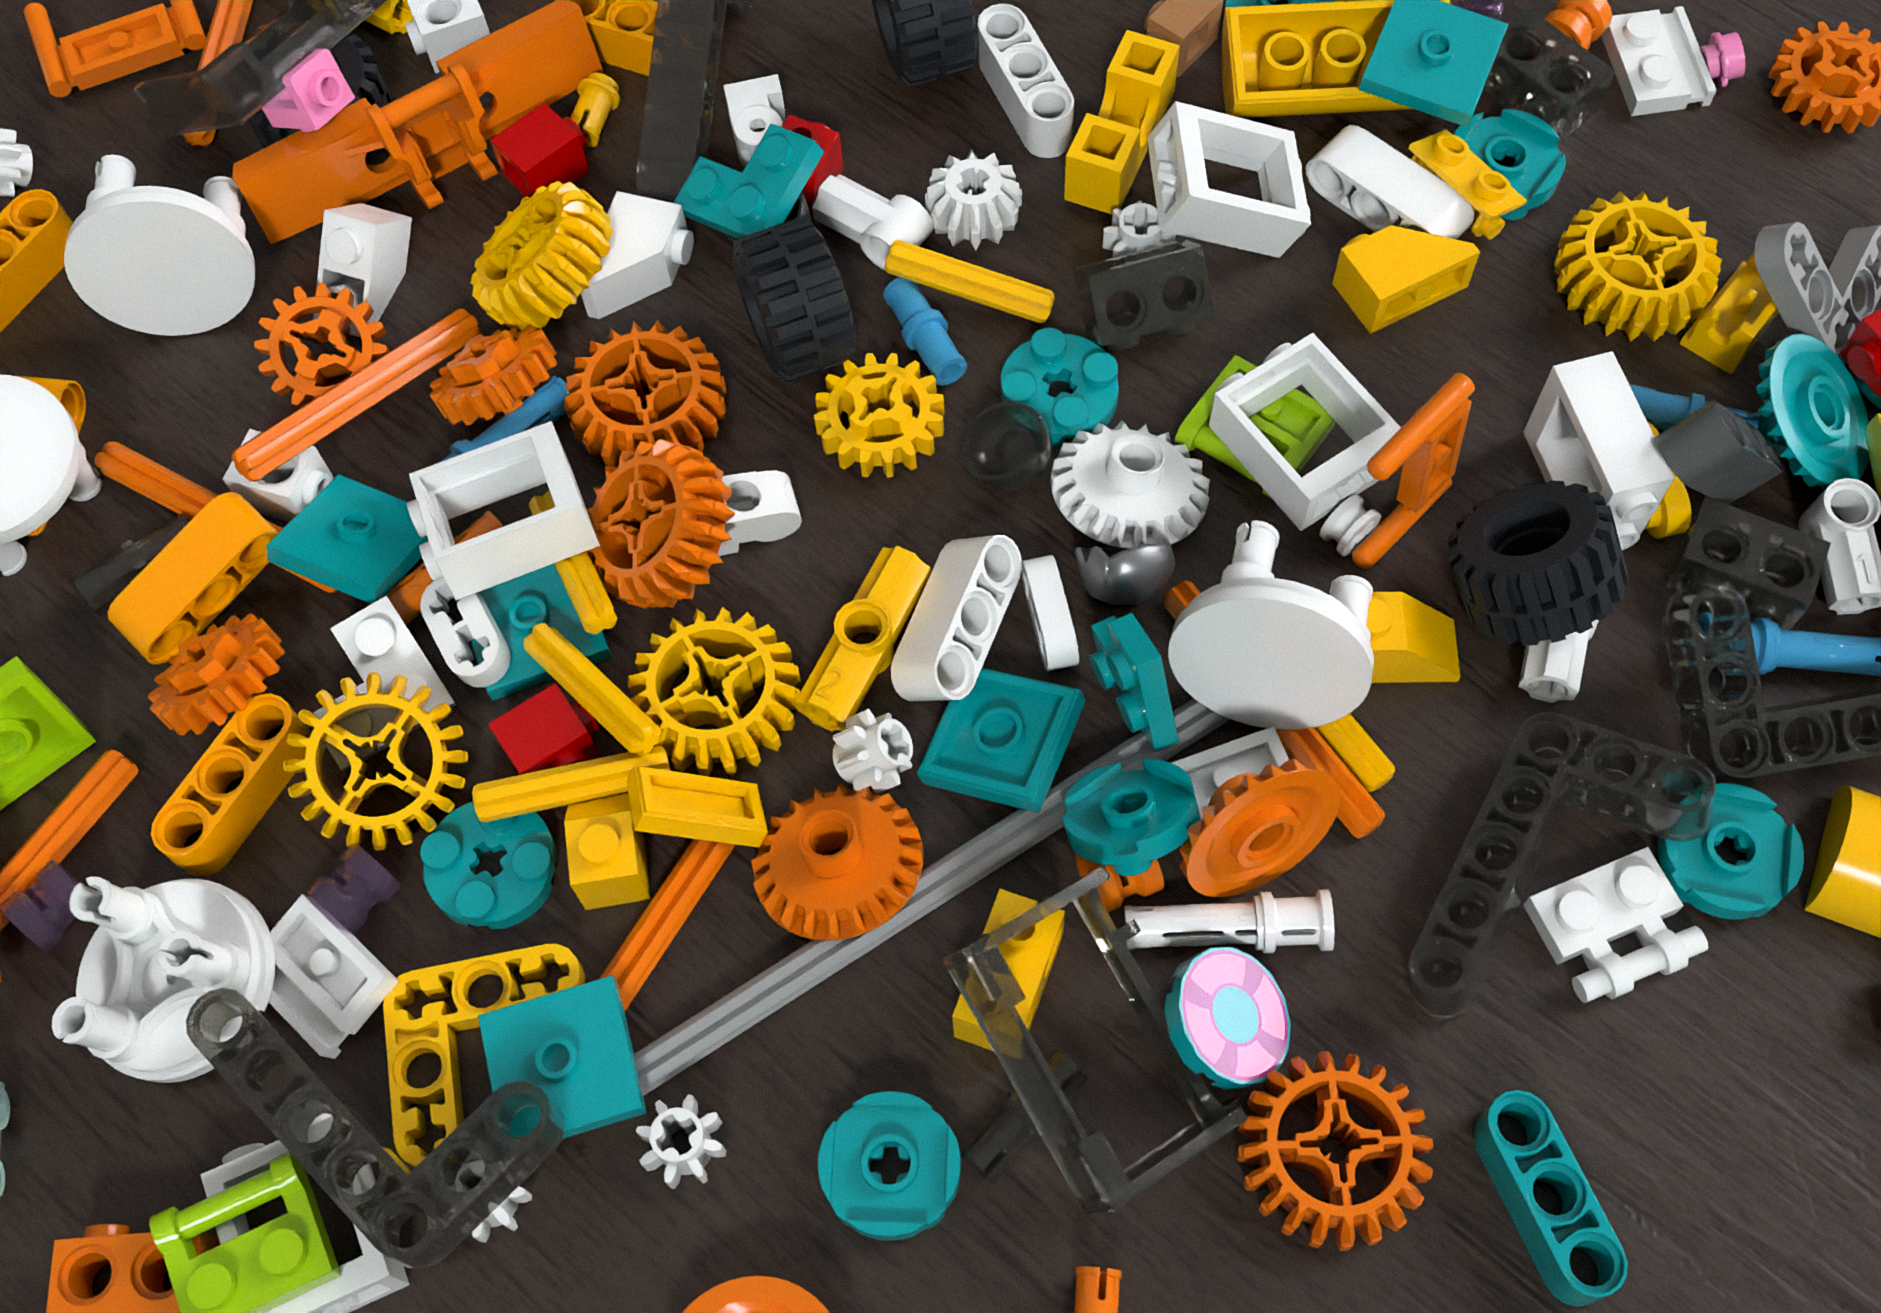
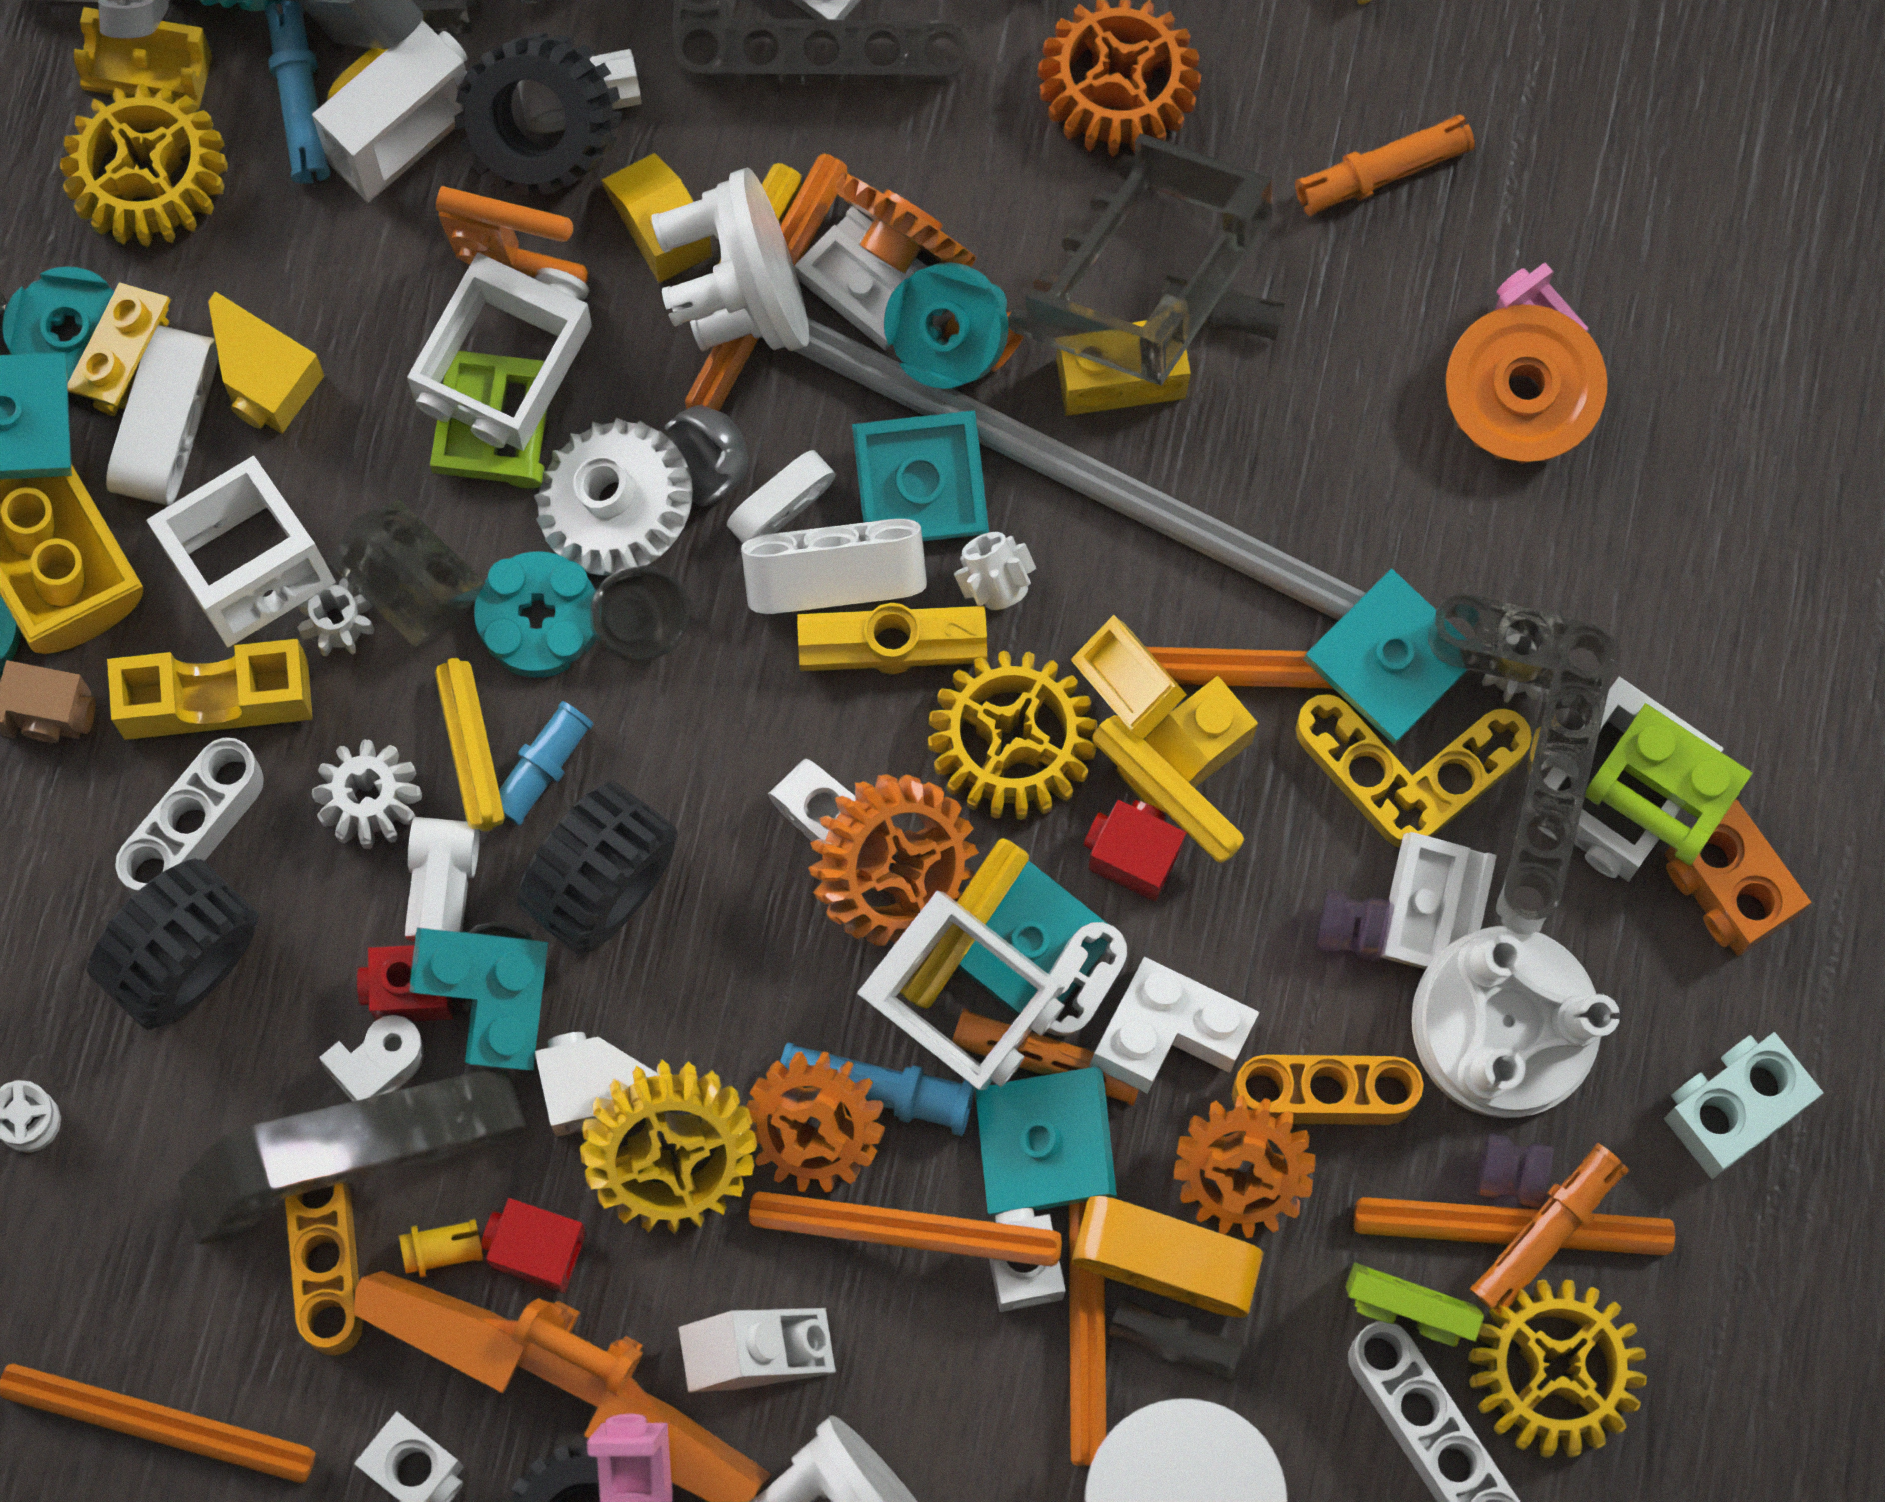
camera: 125 degrees left, 10 degrees up
orange gear [254,283,390,409] -> none
yellow gear [283,672,469,850] -> none
teal plate [420,801,558,930] -> none
yellow axle [523,623,662,757] -> none
orange gear [564,320,727,467] -> none
white gear [636,1094,727,1189] -> none
orange gear [751,782,924,941] -> none
yellow gear [814,353,945,478] -> none
teal plate [818,1091,961,1241] -> none
teal plate [1089,613,1179,752] -> none
white pin [1124,889,1335,953] -> none
tile [1164,947,1291,1090] -> none

